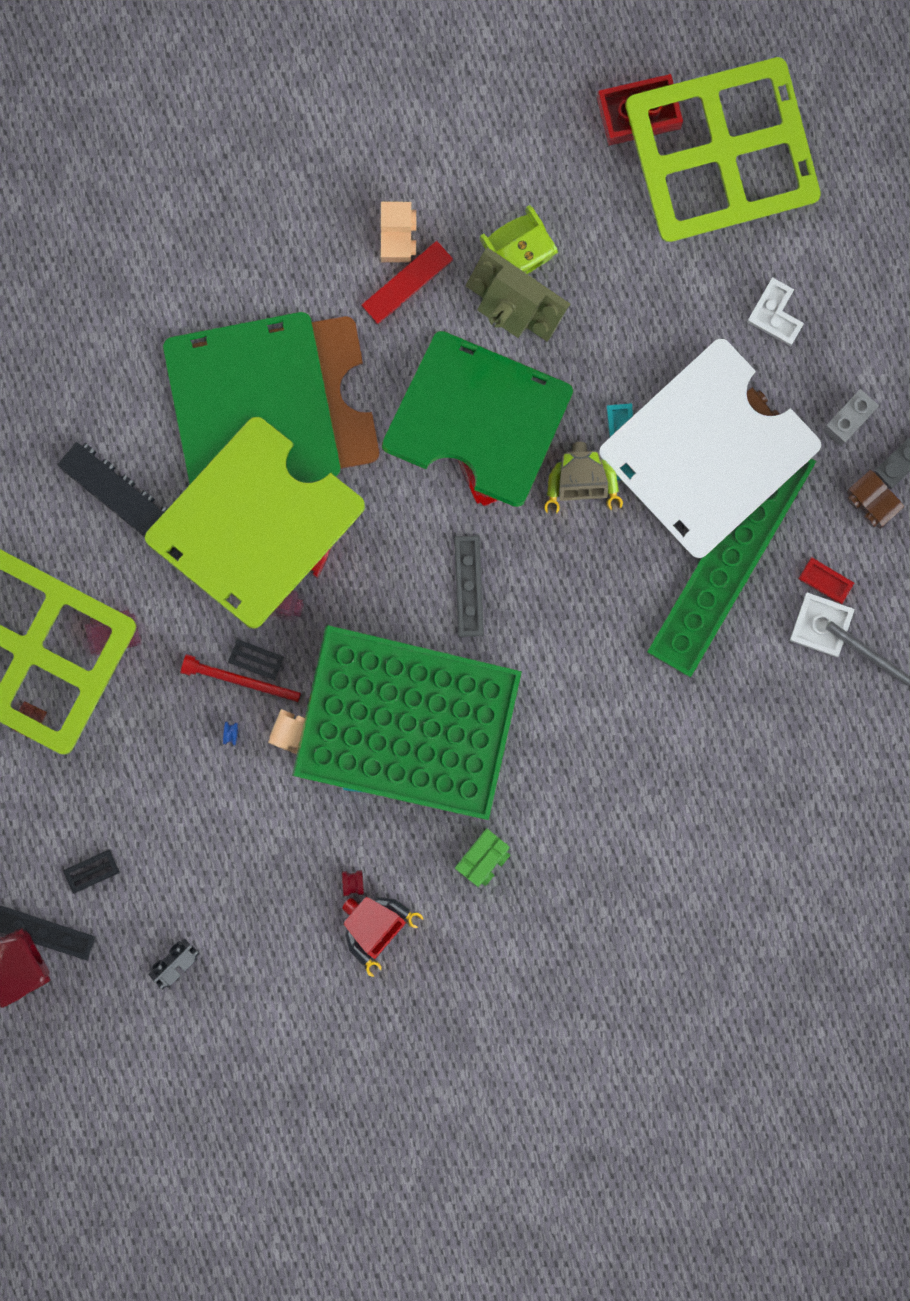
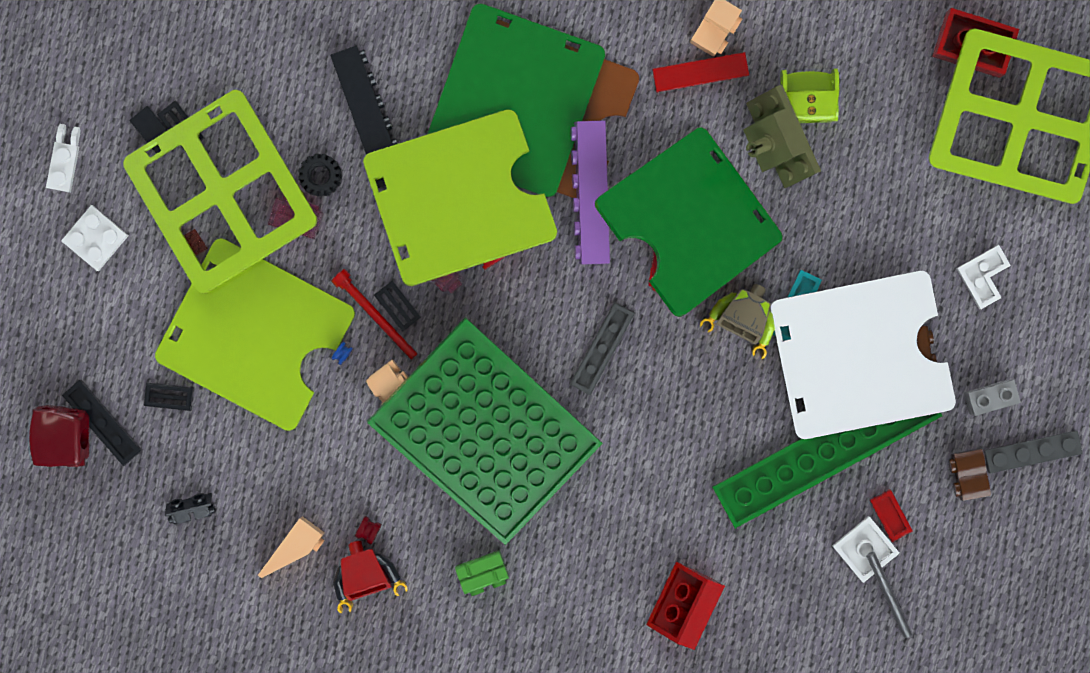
camera: 35 degrees right, 5 degrees up
none -> lime door [155,238,355,431]
none -> light nougat slope [258,516,325,578]
none -> black tyre [298,154,342,197]
none -> medium lavender brick [570,121,610,264]
none -> red slope [646,562,725,650]

